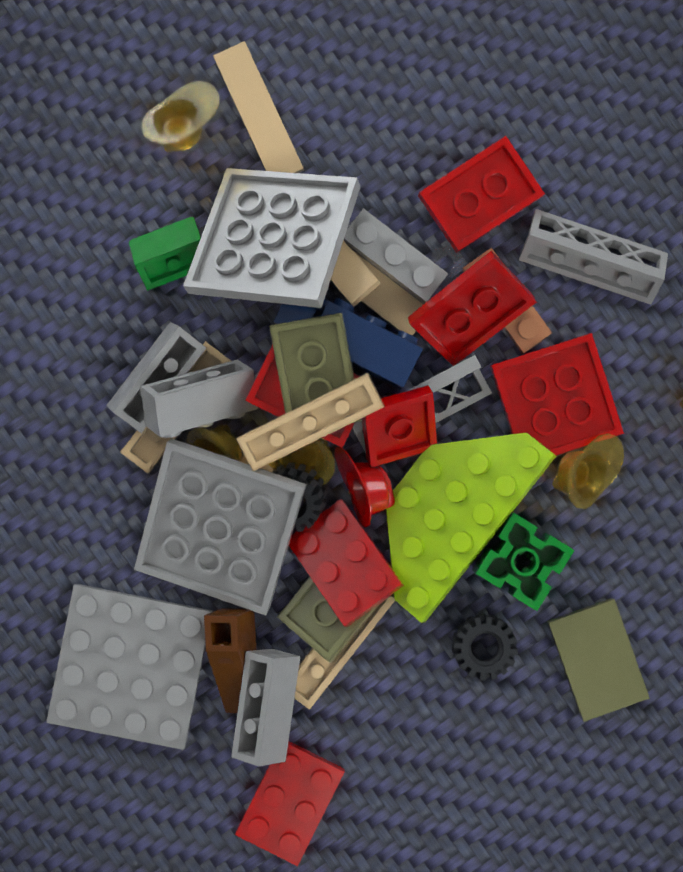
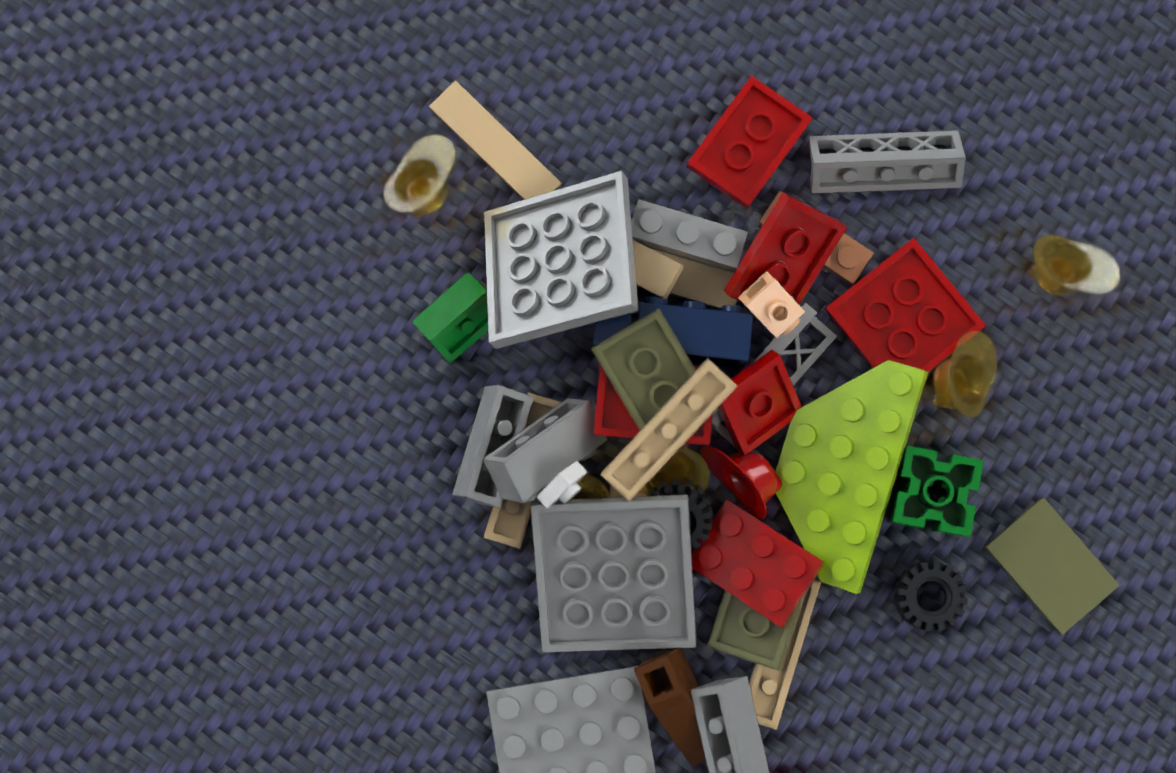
camera: 15 degrees left, 5 degrees down
none -> white plate [537,461,587,508]
none -> light nougat brick [738,272,805,338]

